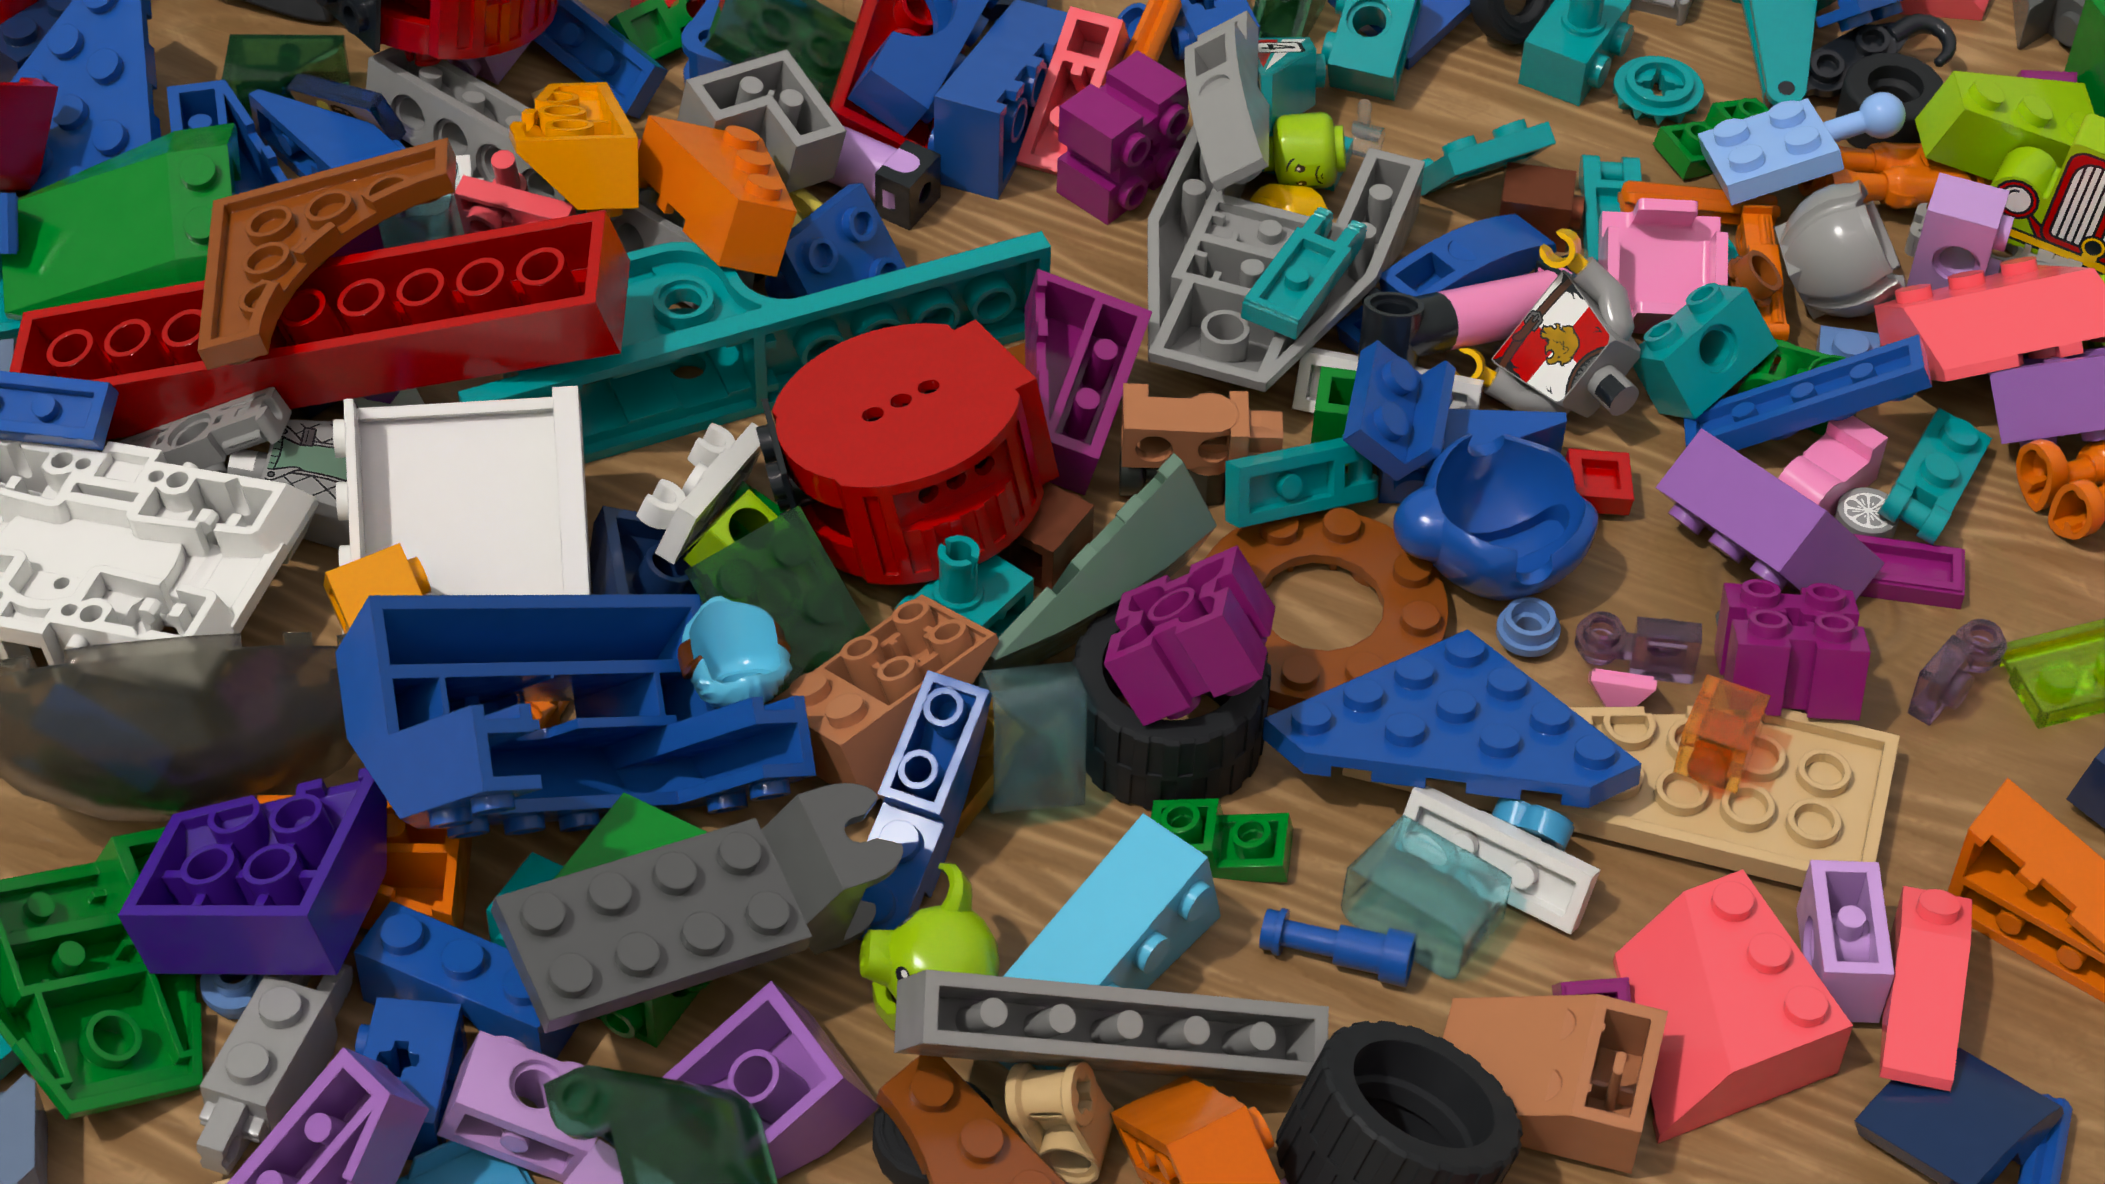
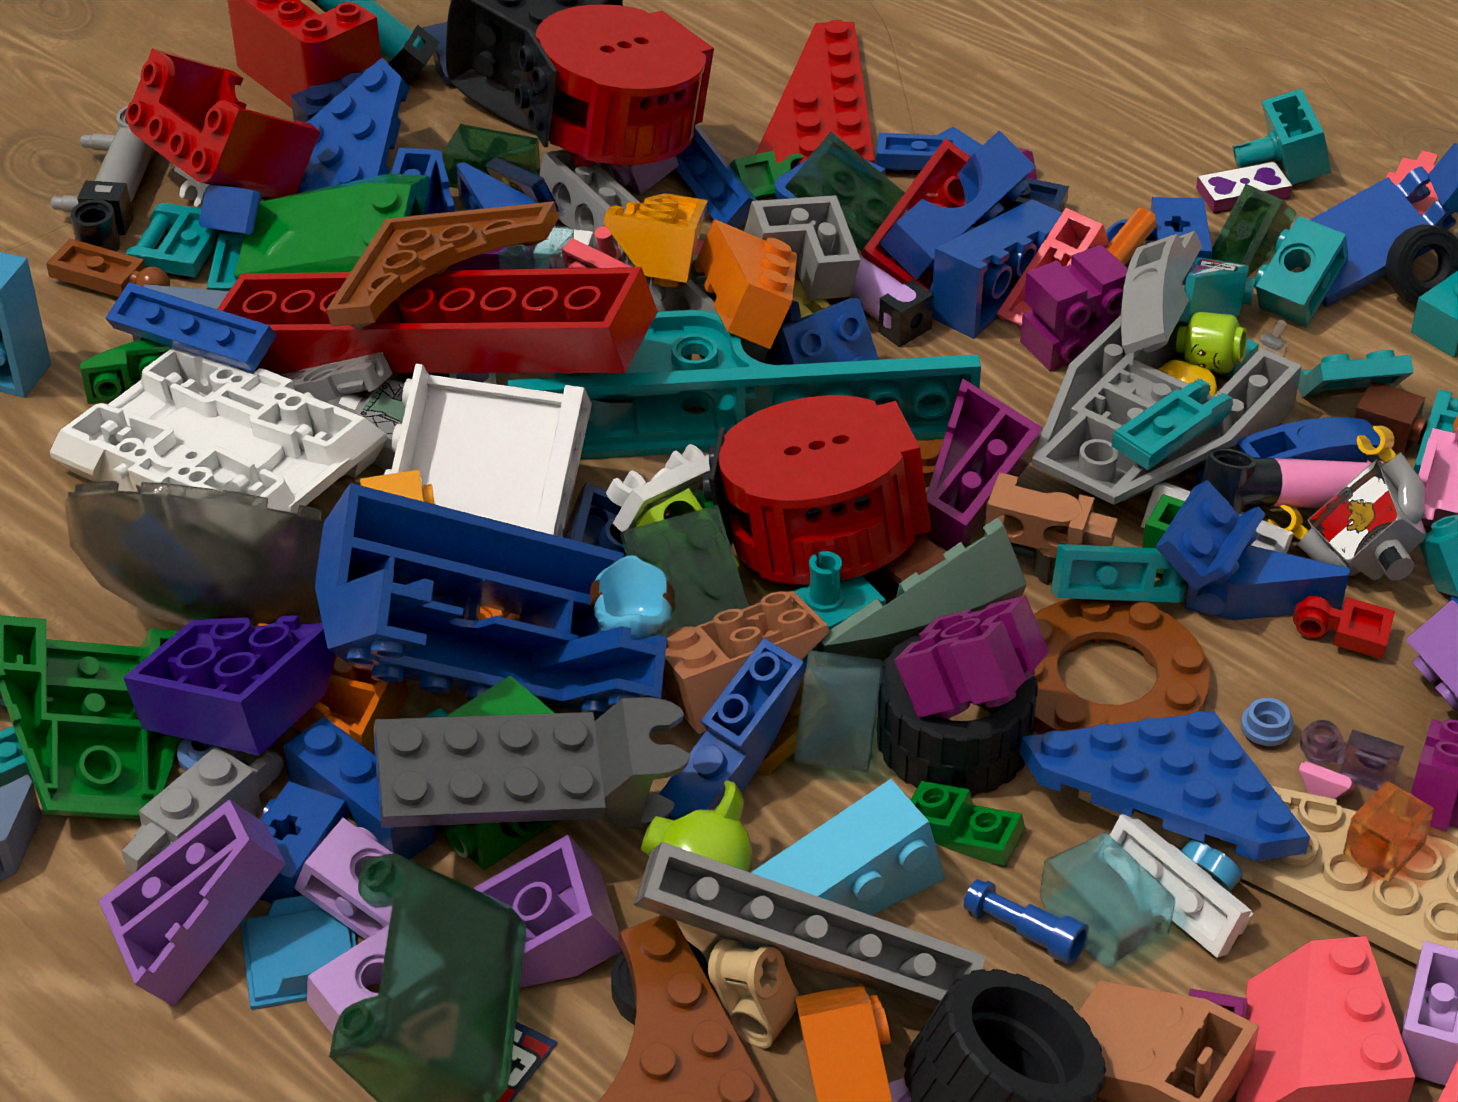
camera: 20 degrees right, 5 degrees down
blue piece [1393,433,1598,601] -> none

